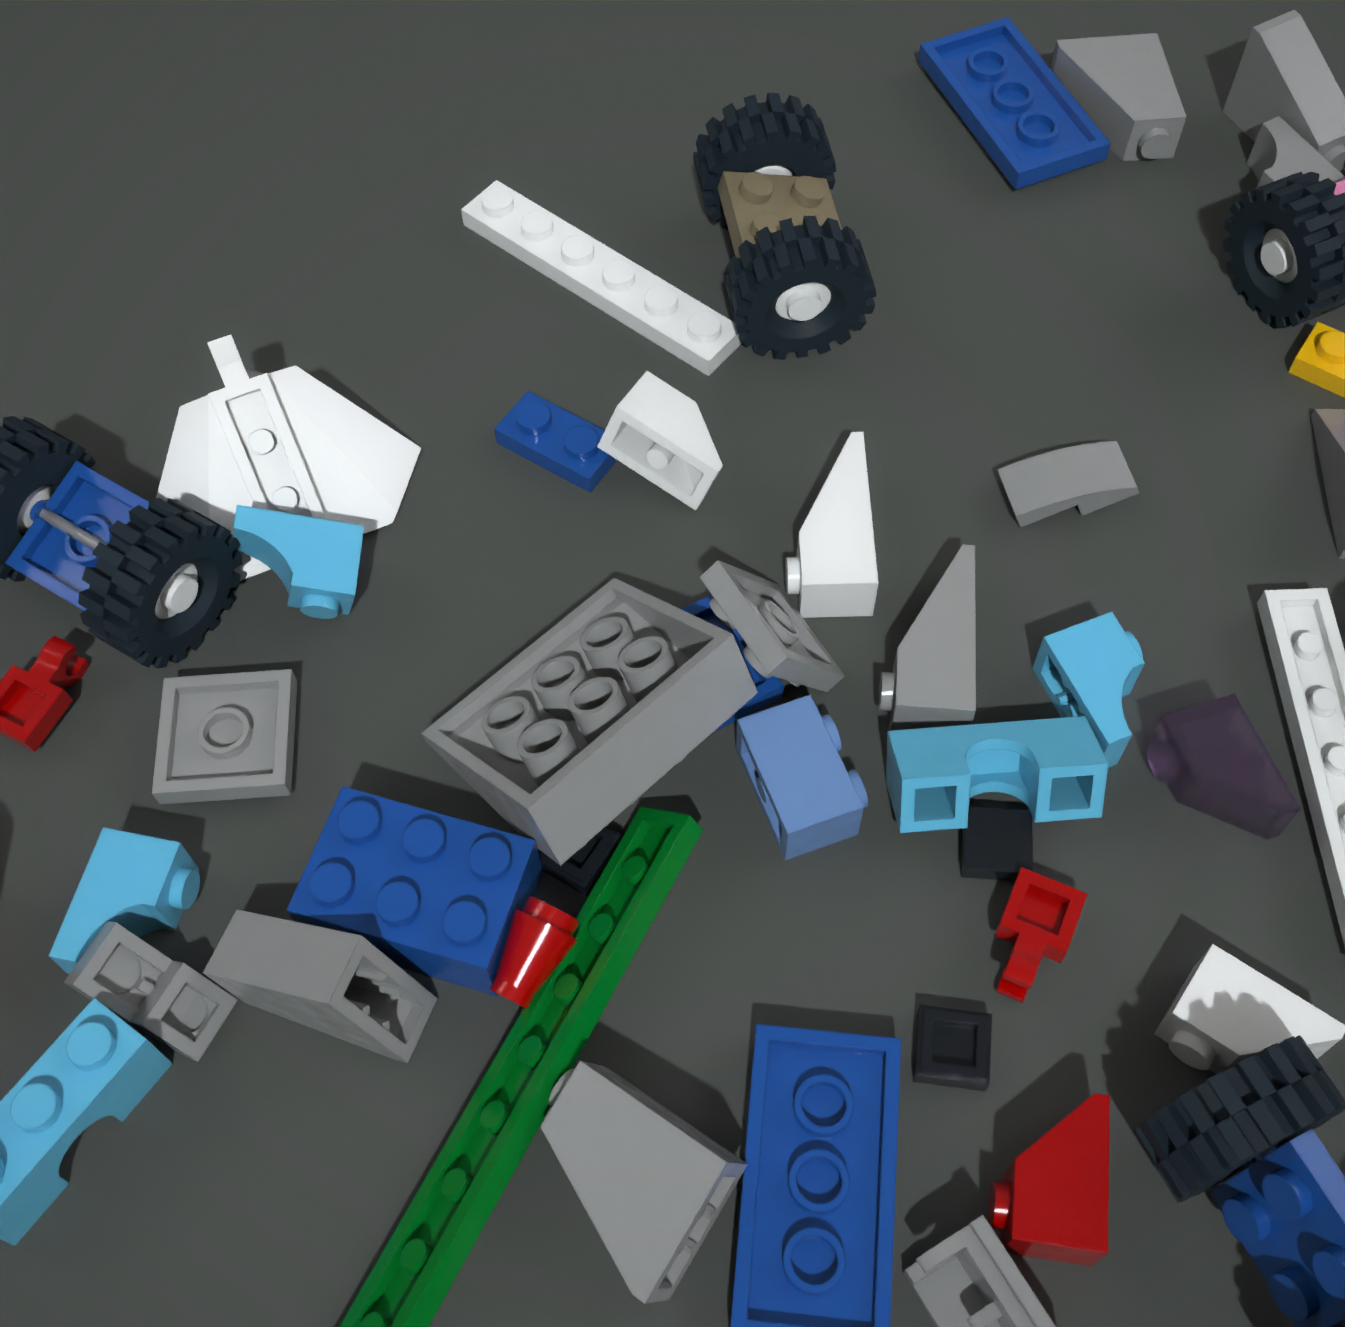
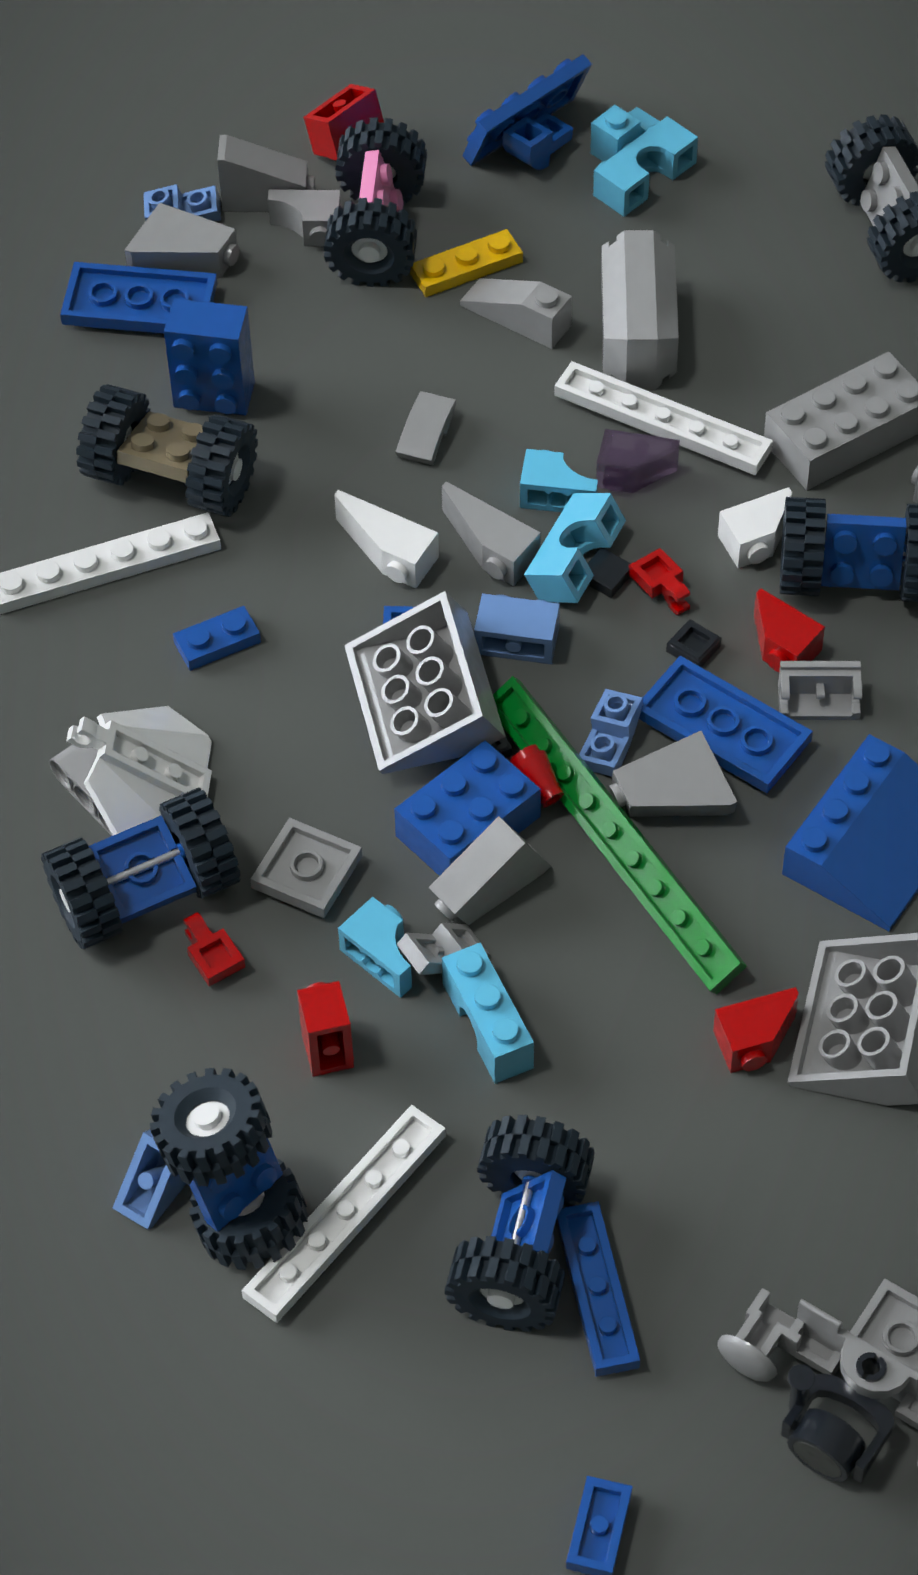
camera: 60 degrees left, 5 degrees down
medium azure arch [232,505,364,619] -> none
white slope [597,371,723,511] -> none
light grey plate [700,560,845,692] -> none
none -> medium blue slope [143,184,221,222]
none -> blue brick [164,298,255,416]
none -> medium blue slope [579,689,643,776]

